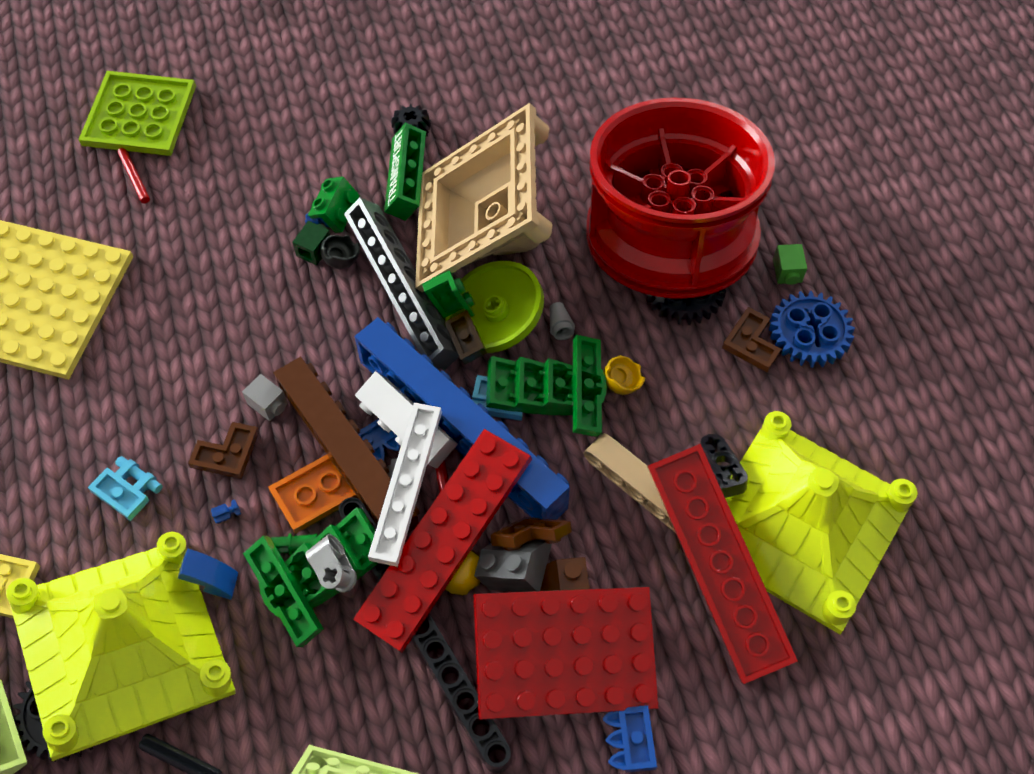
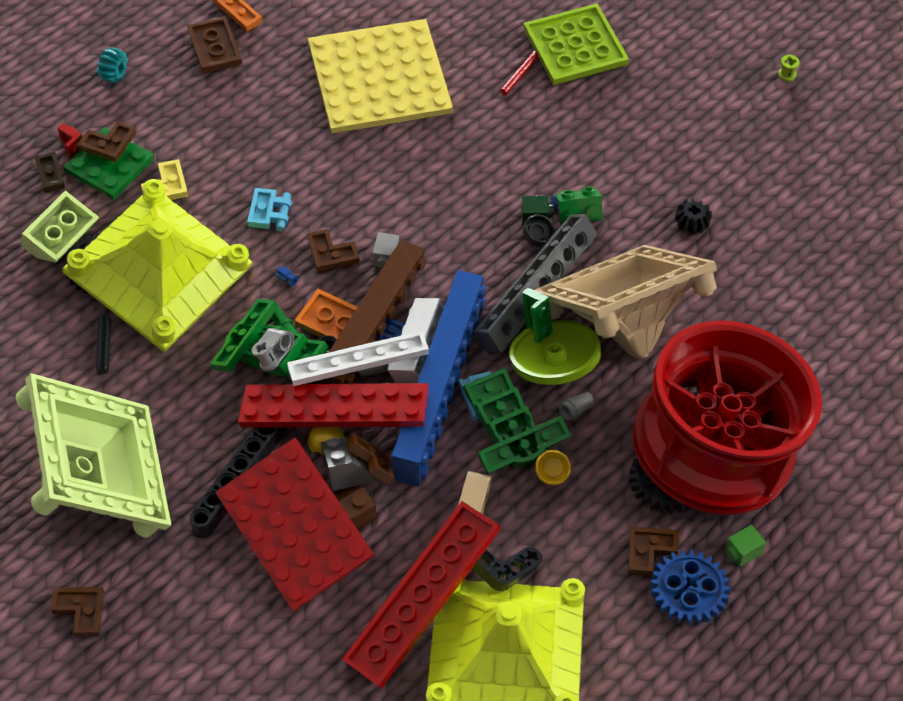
camera: 60 degrees right, 5 degrees down
blue slope [178,549,239,600] -> none
green brick [384,122,426,221] -> none
dark brown plate [445,310,488,365] -> none
blue plate [603,705,657,773] -> none

